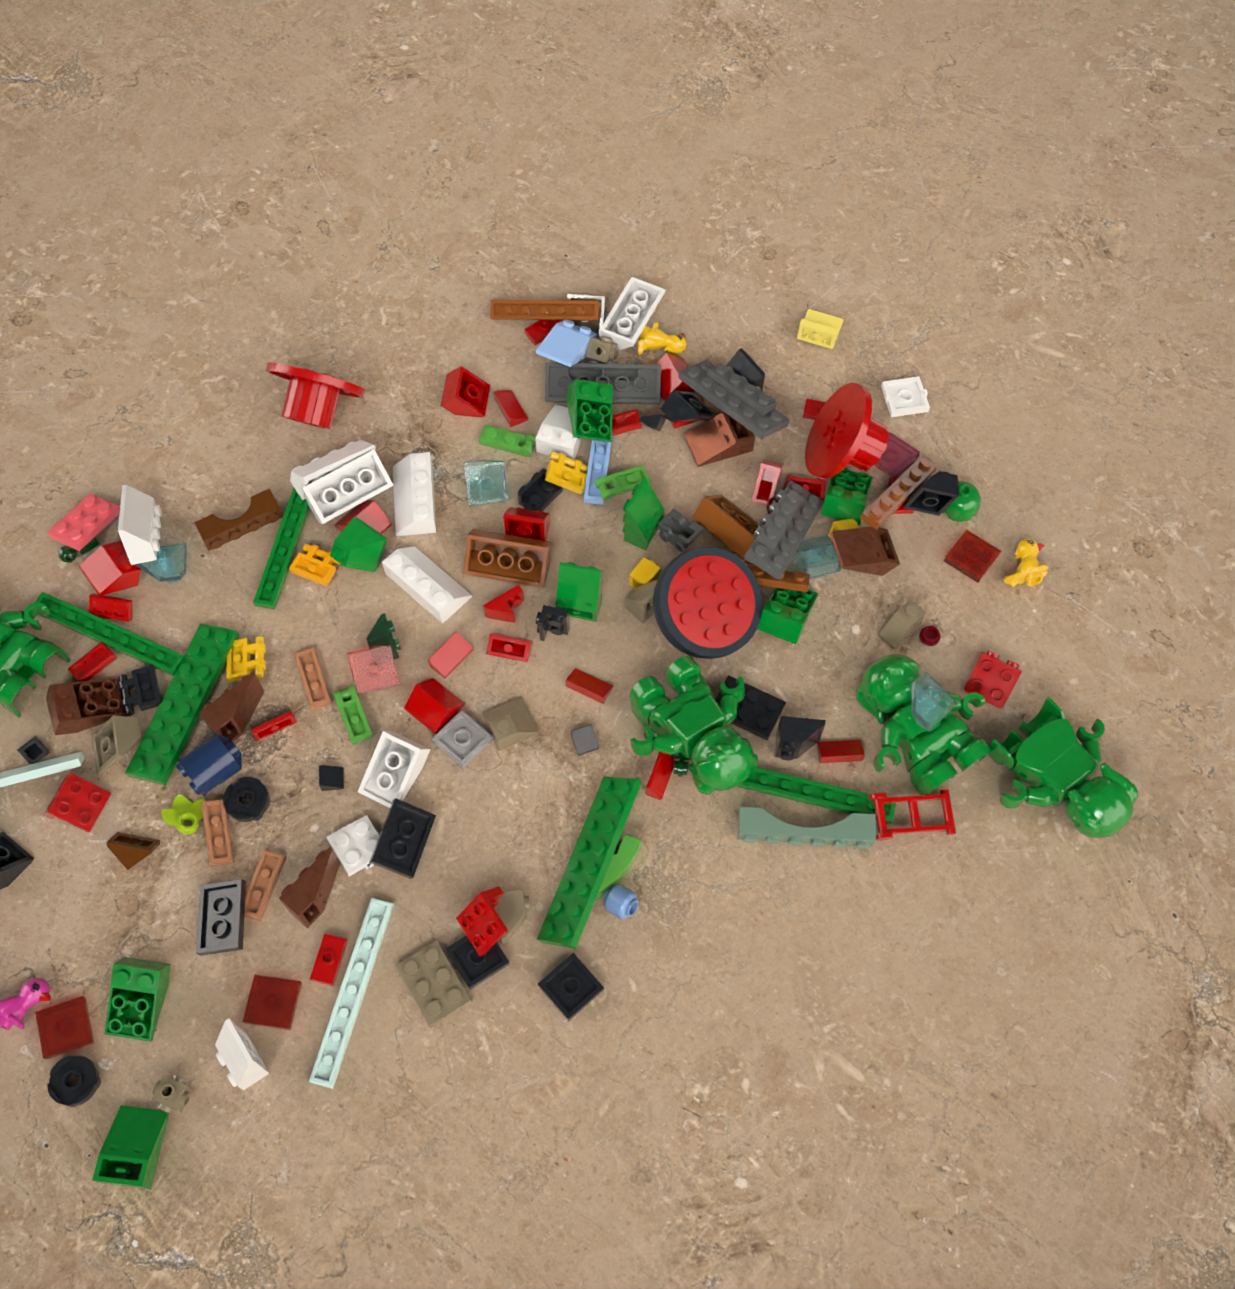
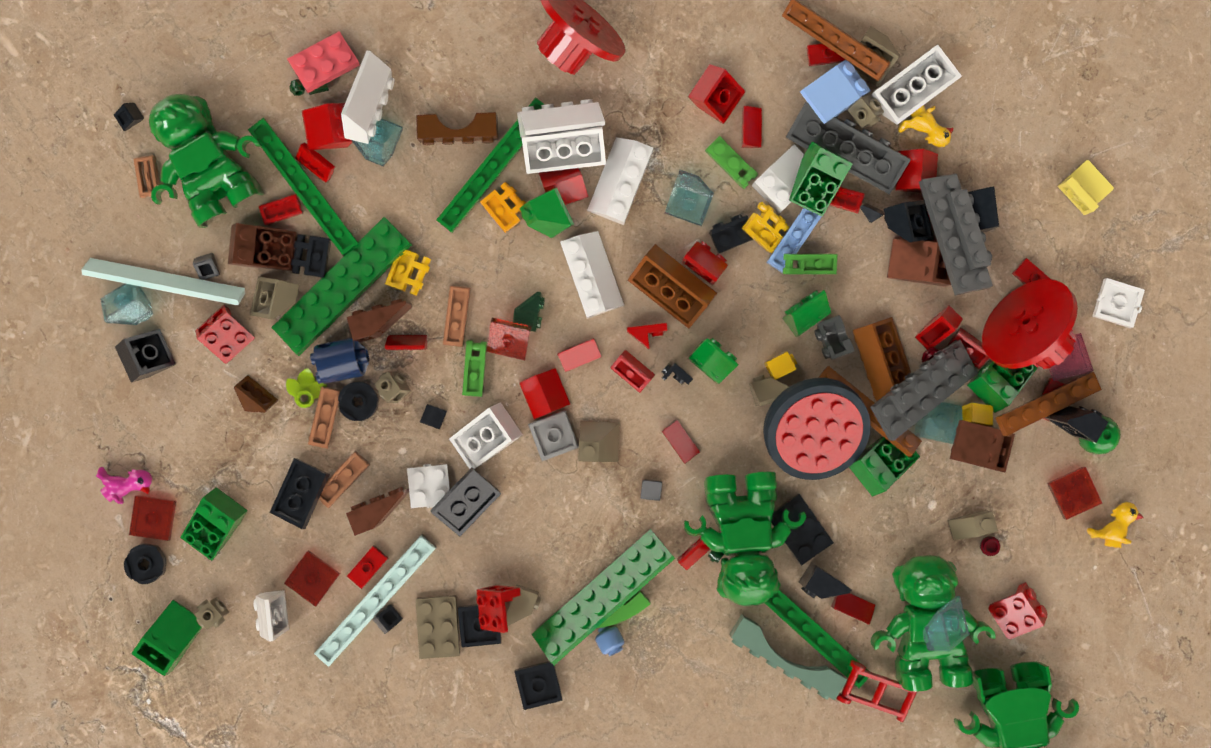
camera: 30 degrees right, 25 degrees up
none -> black slope [373,604,403,634]
none -> dark tan brick [375,371,411,403]

